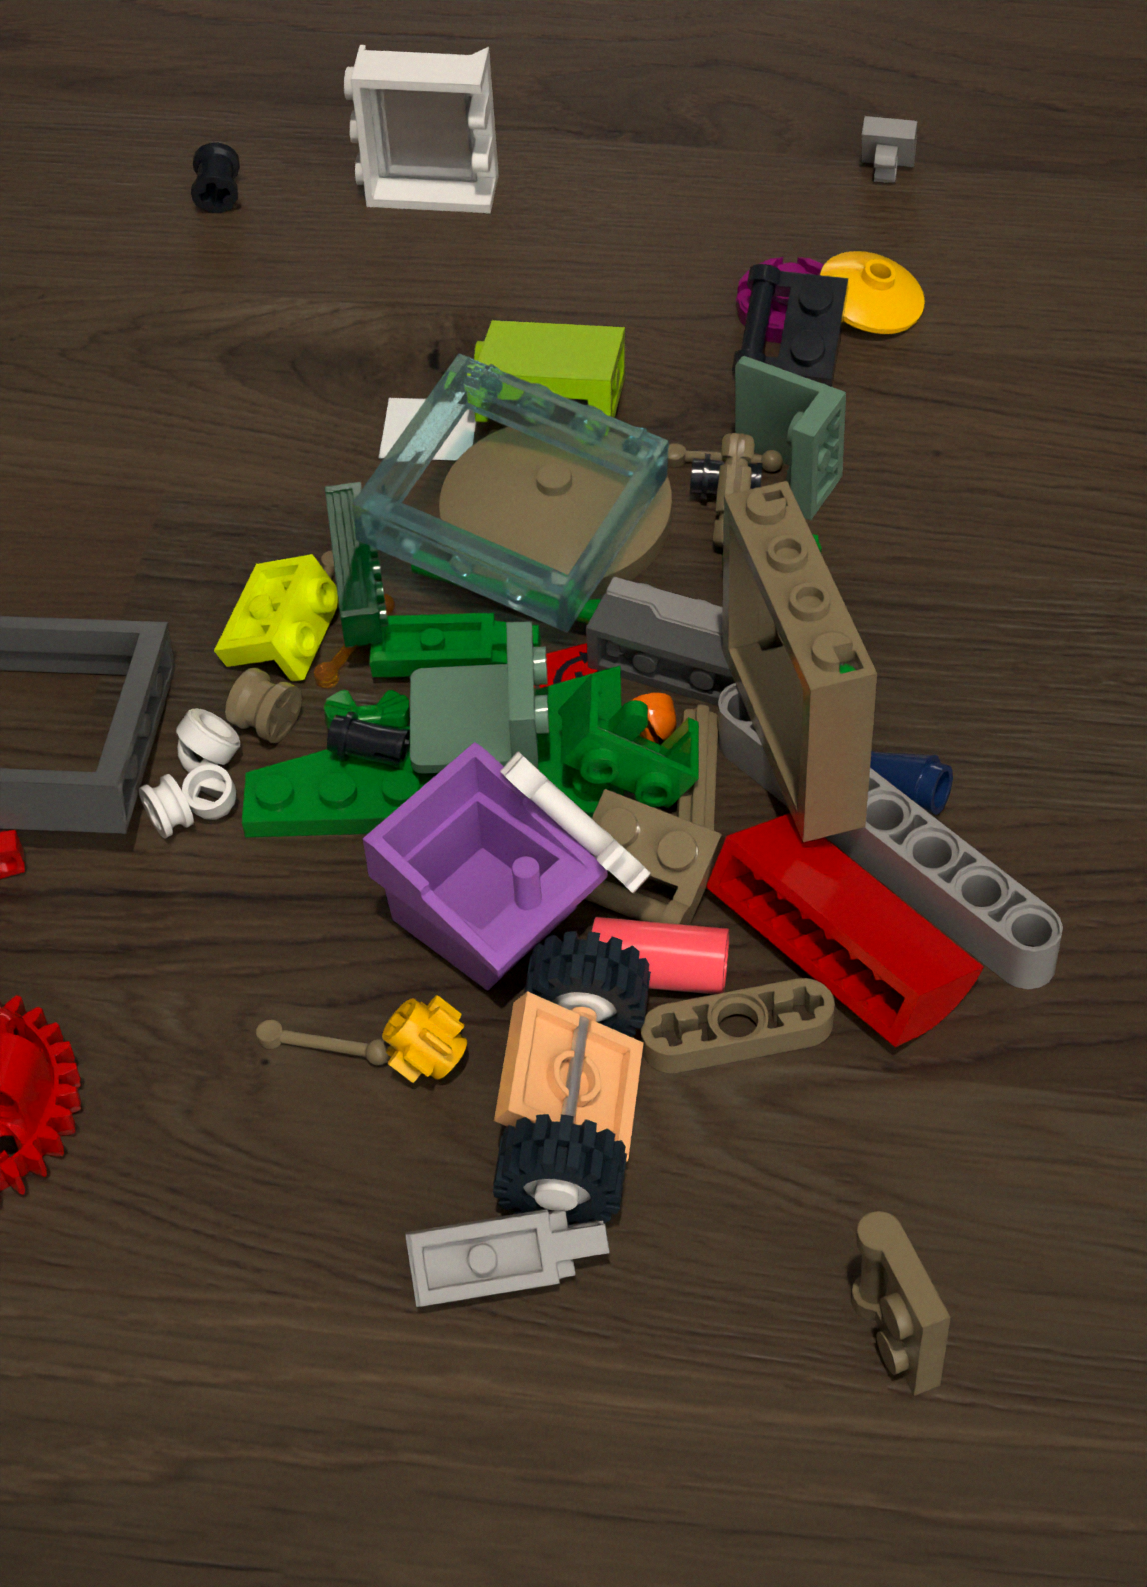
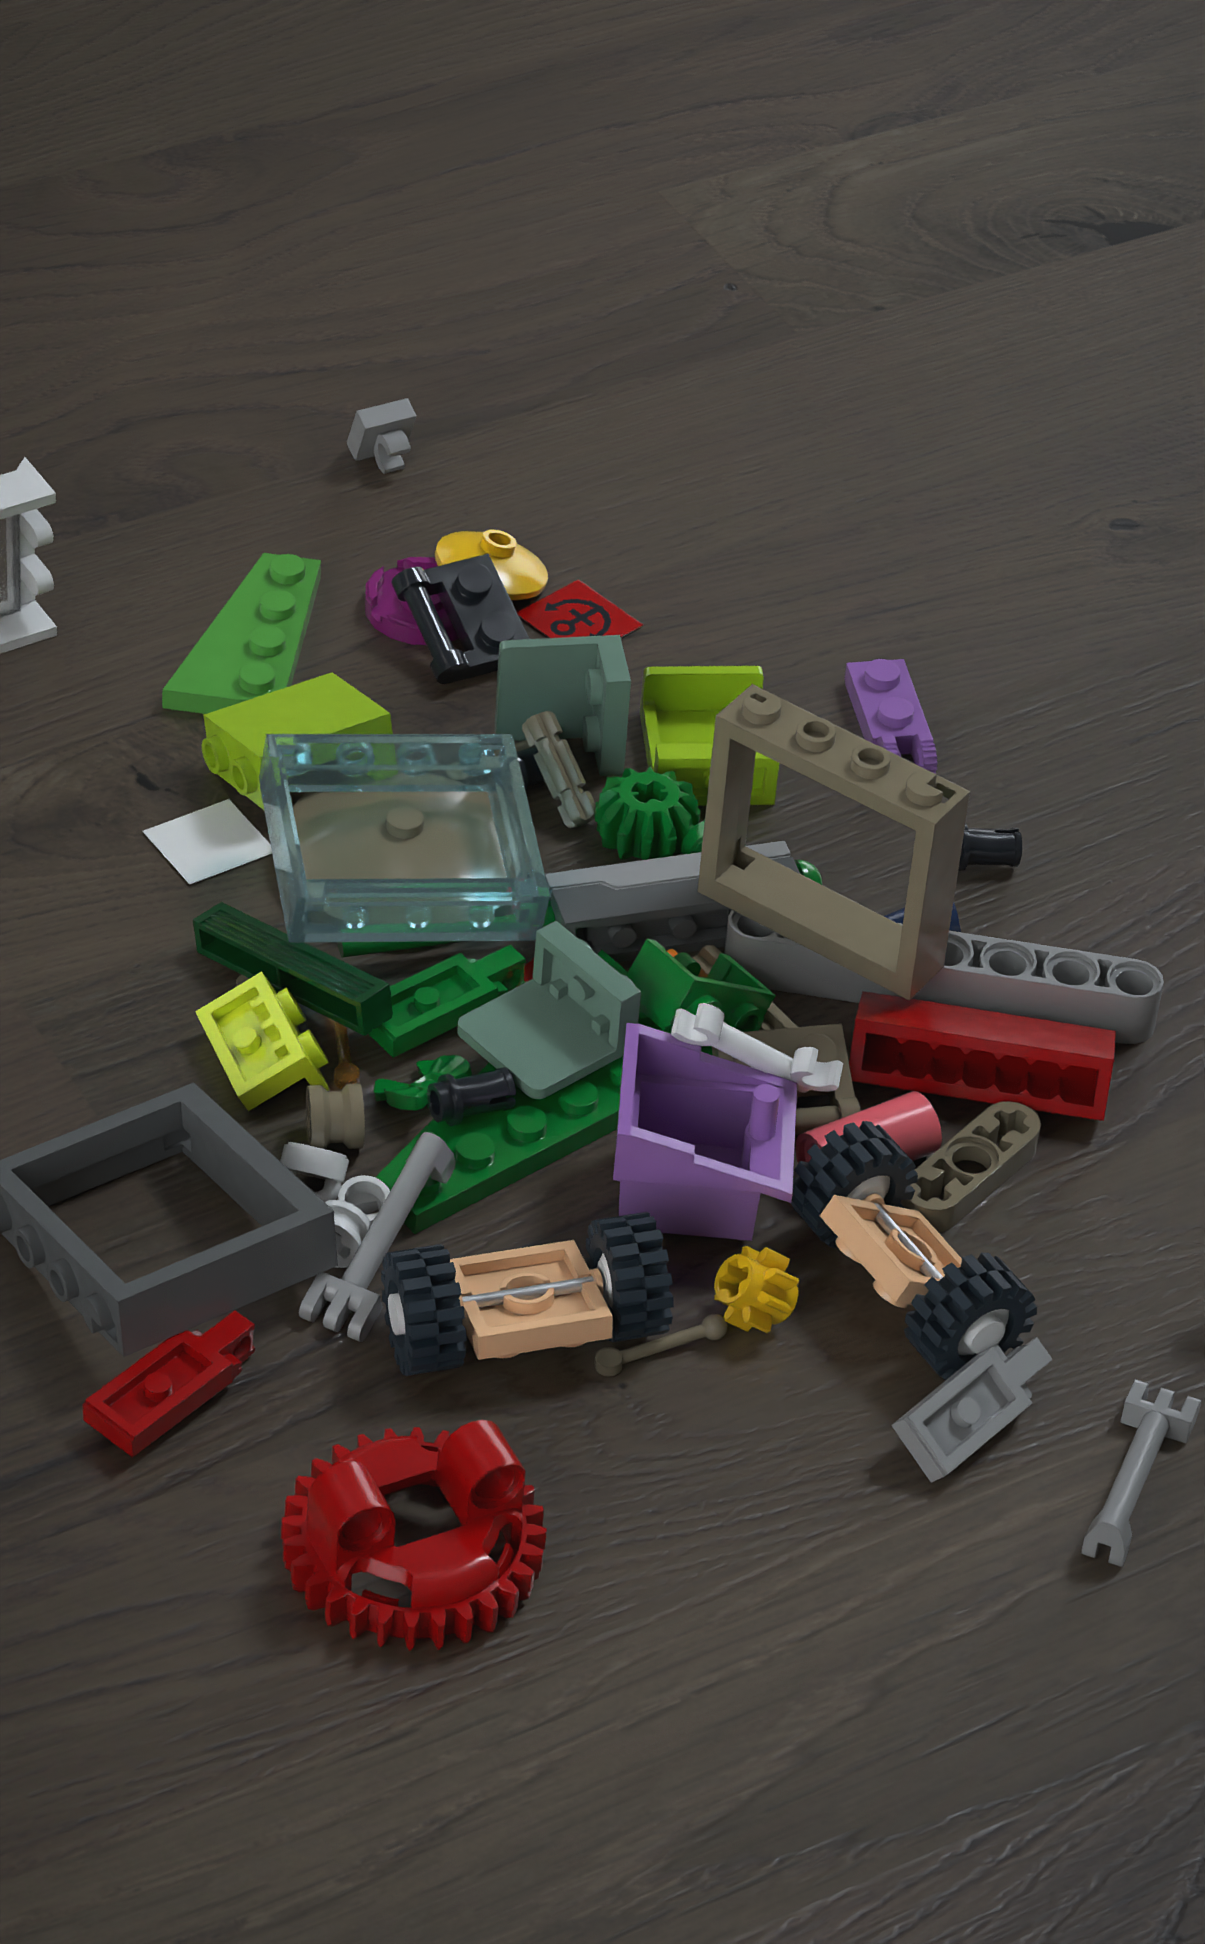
camera: 45 degrees left, 10 degrees down
none -> bright green wing [162,553,321,714]
none -> light grey hinge [299,1132,455,1342]
none -> plate [381,1212,674,1376]
none -> red sticker [517,579,643,638]
none -> lime panel [640,666,780,806]
none -> medium lavender hinge [844,659,938,773]
none -> black pin [958,823,1022,871]
none -> light grey hinge [1081,1379,1202,1567]

